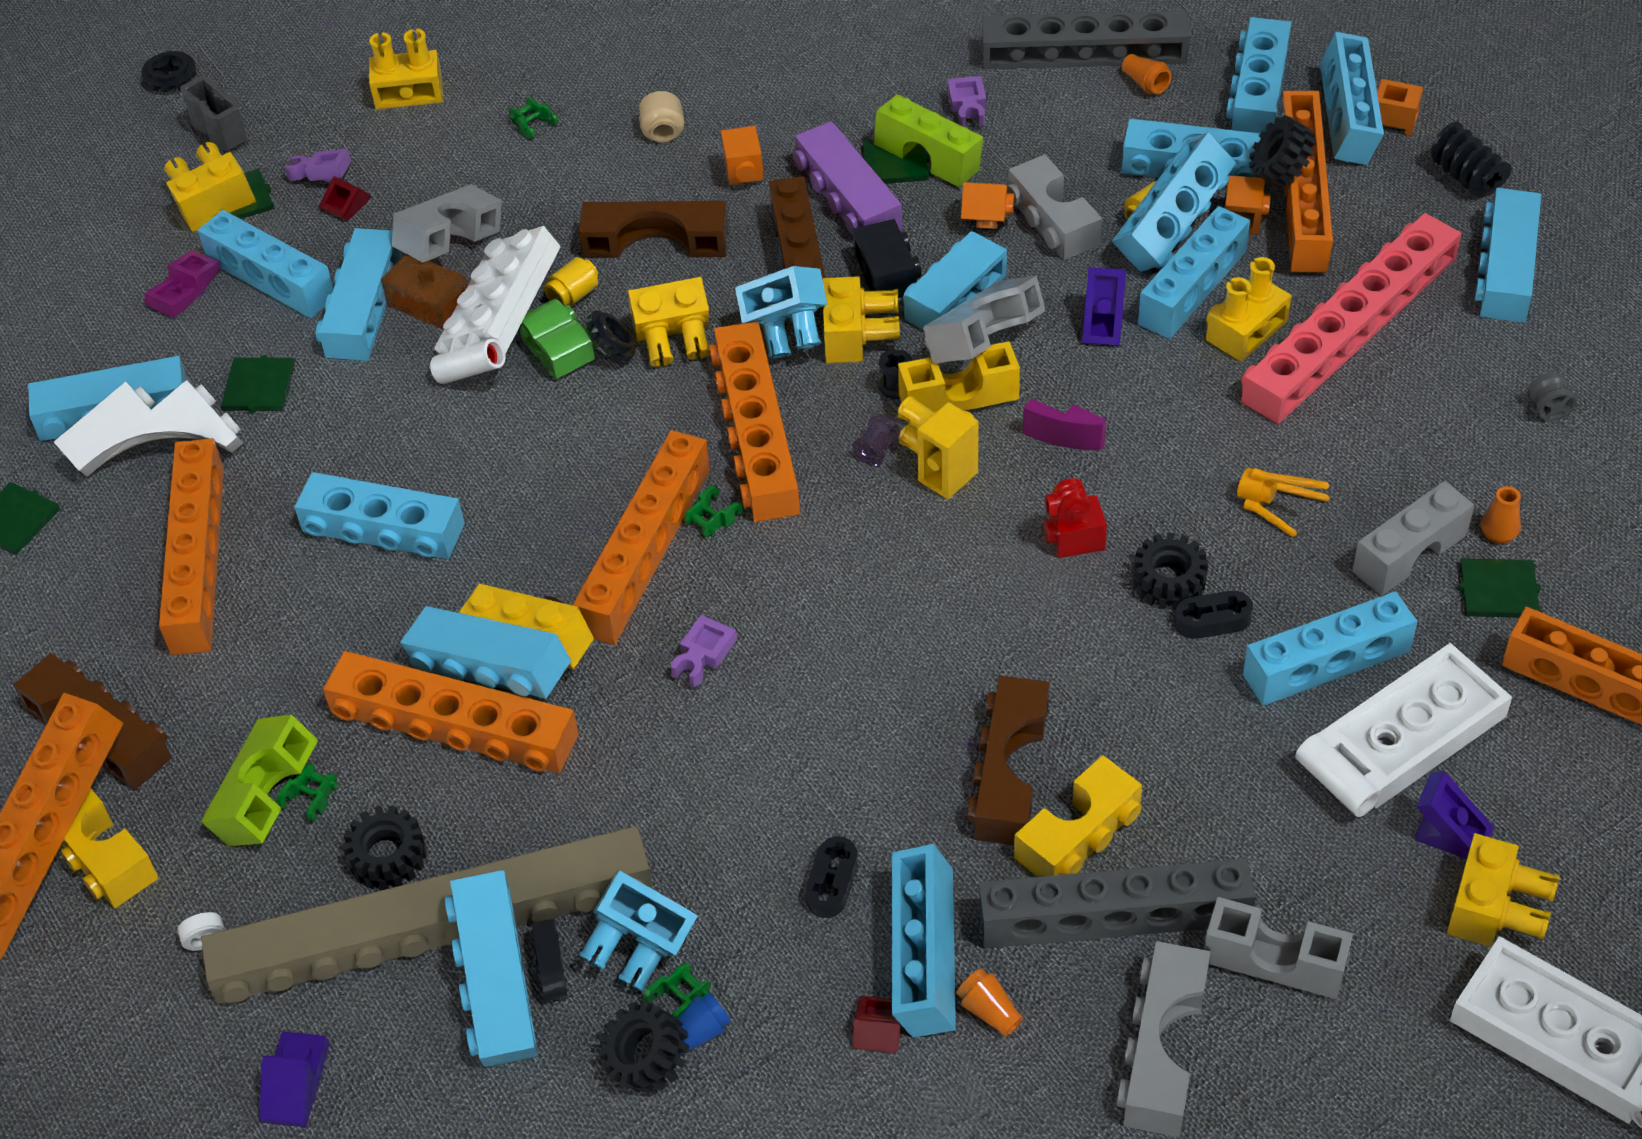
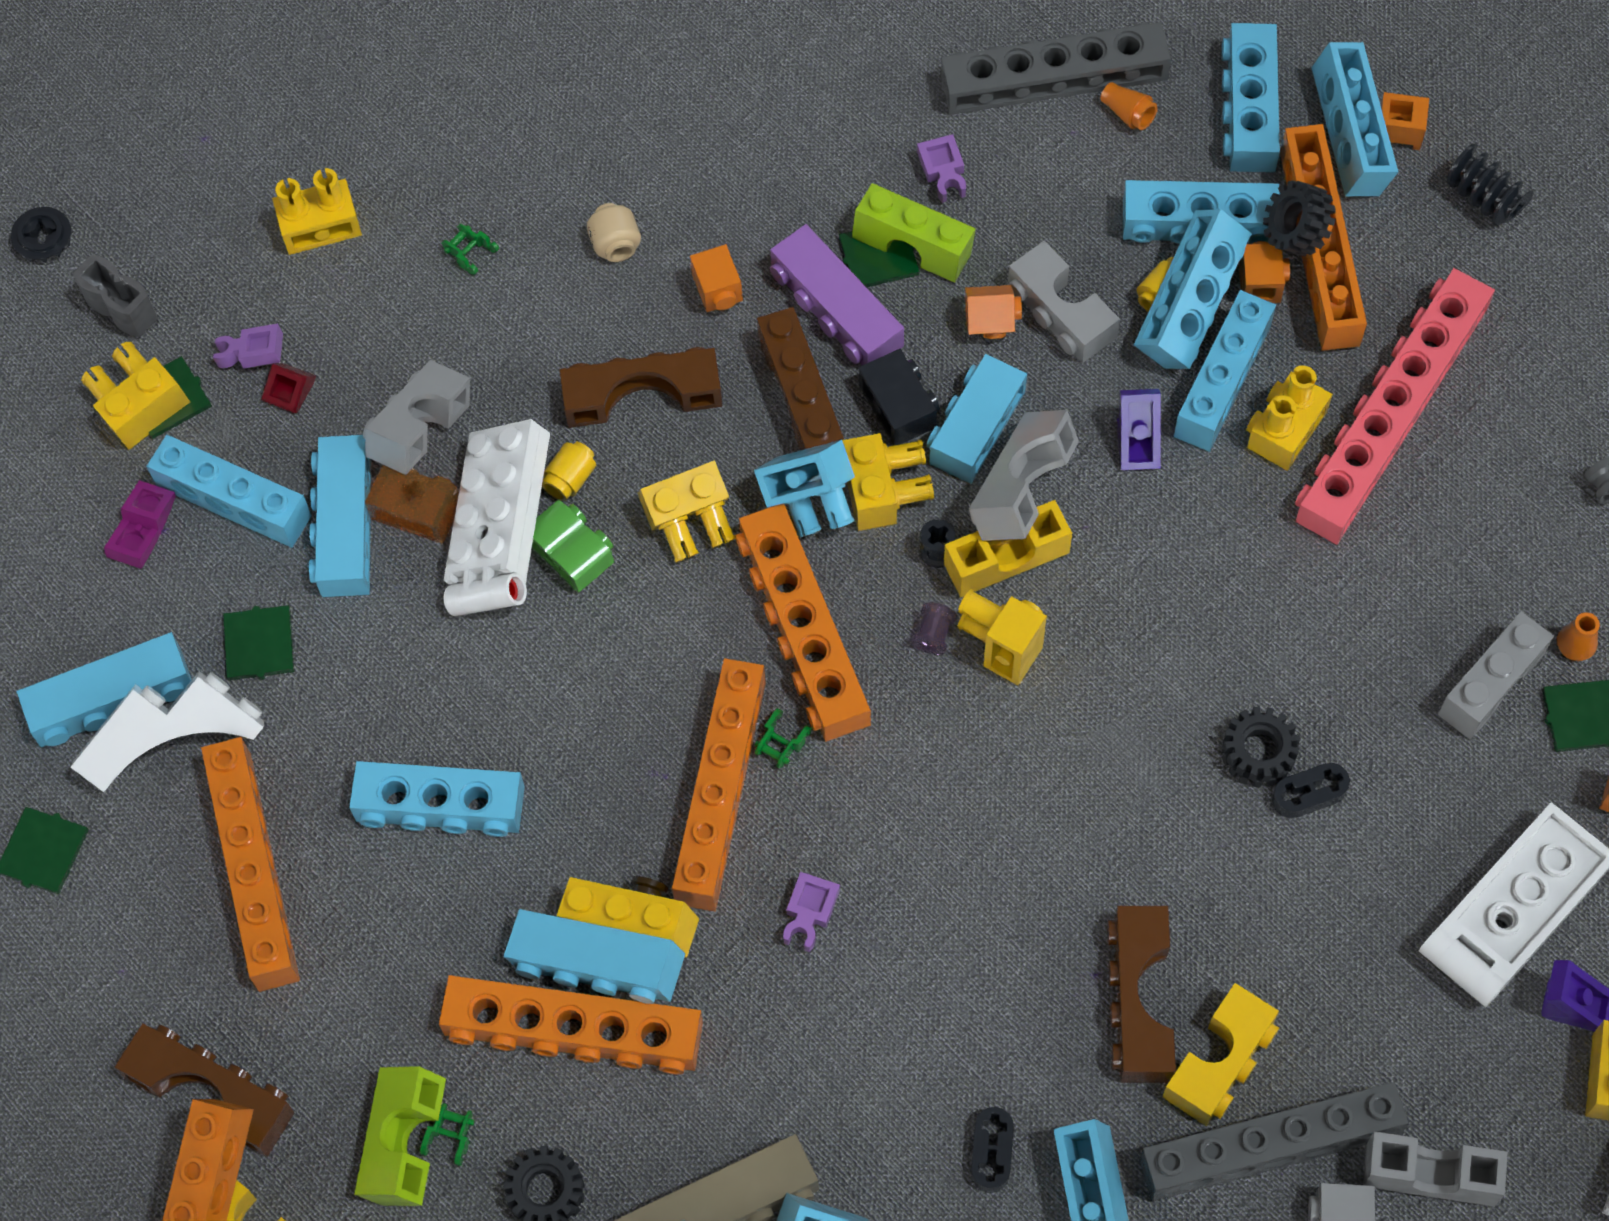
camera: 10 degrees left, 15 degrees up
black gear [586,310,636,362] -> none
magenta slope [1023,398,1107,450] -> none
red brick [1043,478,1107,558] -> none
light orange plant [1237,467,1330,537] -> none
medium azure brick [1243,591,1418,706] -> none
medium azure brick [1474,188,1541,323] -> none

